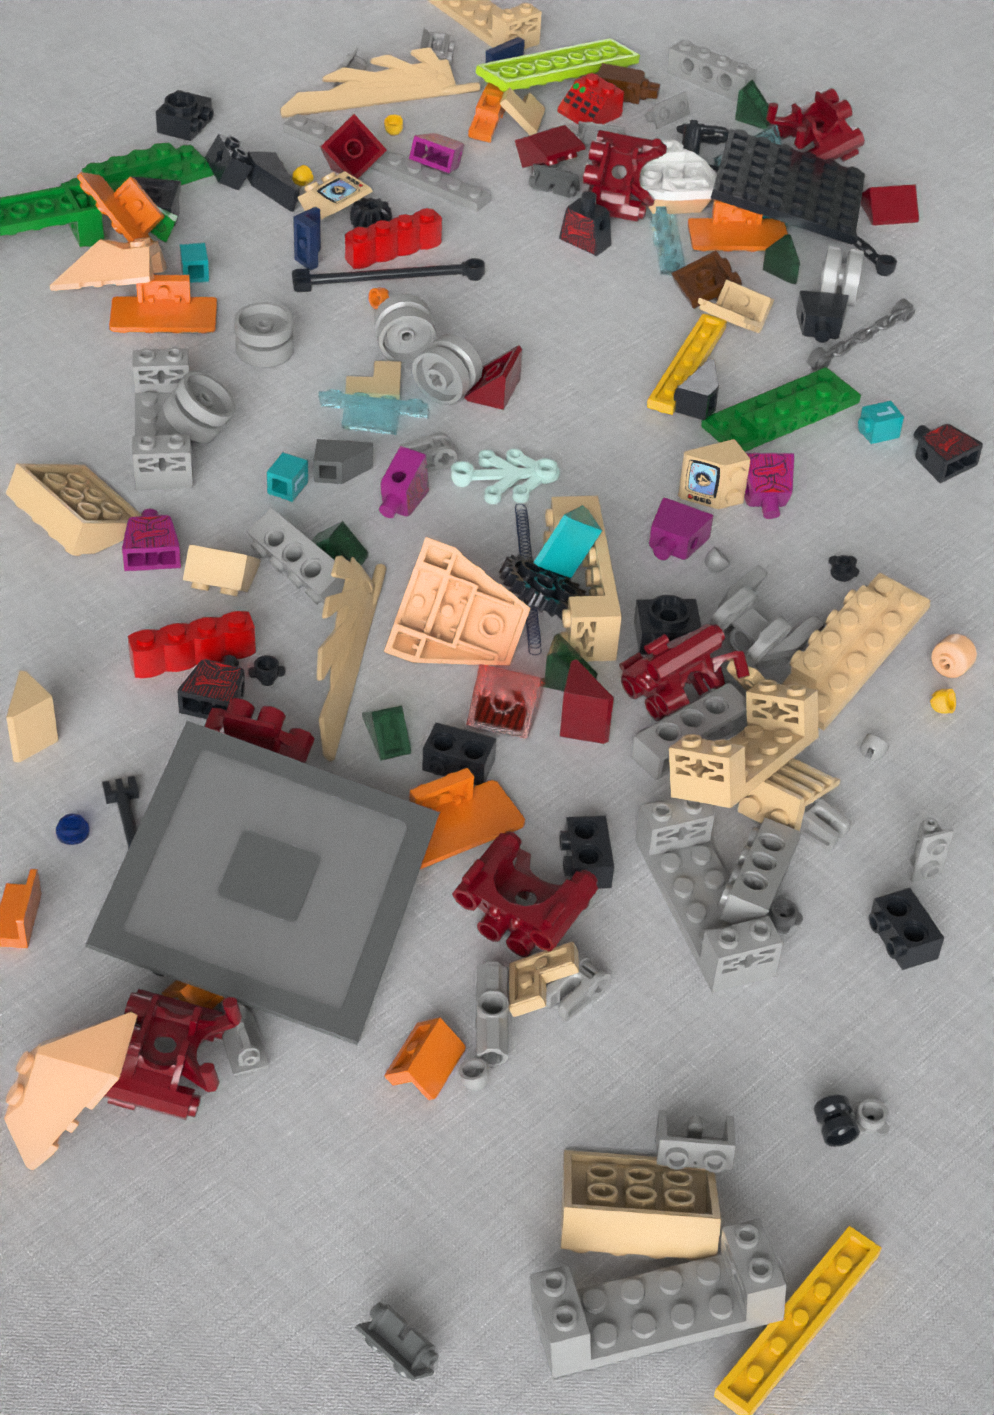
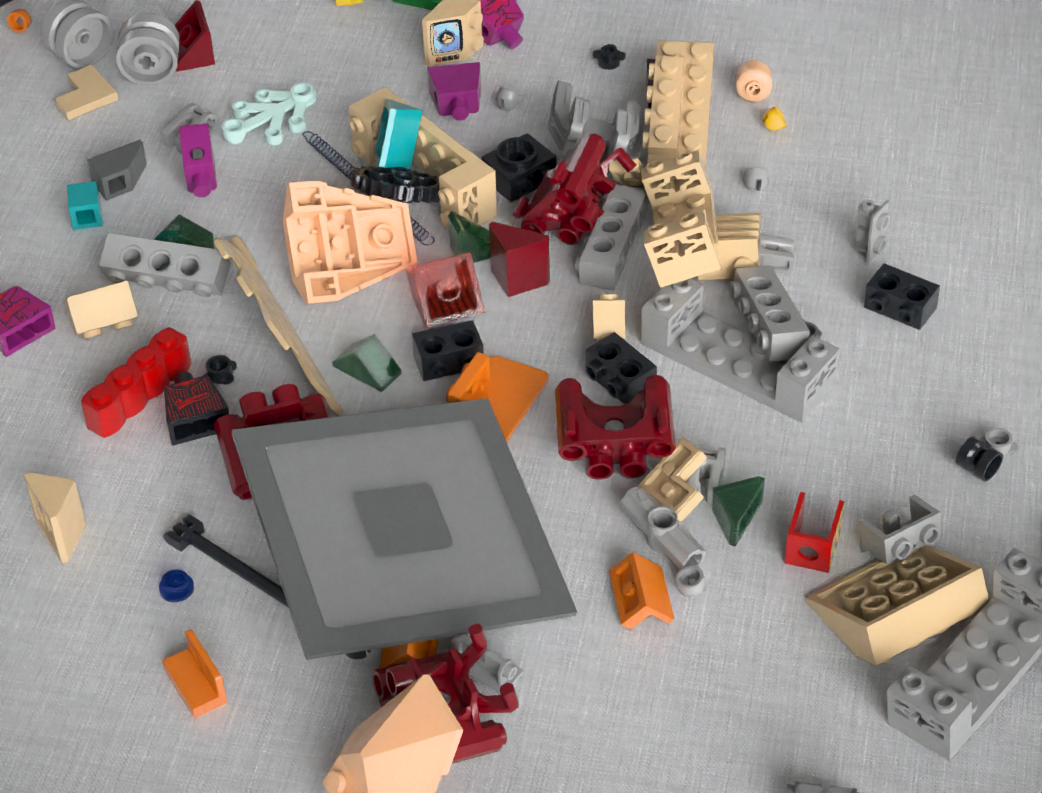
camera: 30 degrees left, 0 degrees up
clear light blue bracket [318,389,429,435] -> none
none -> slope [593,294,625,339]
none -> clear green slope [712,476,765,547]
none -> red piece [785,492,845,573]

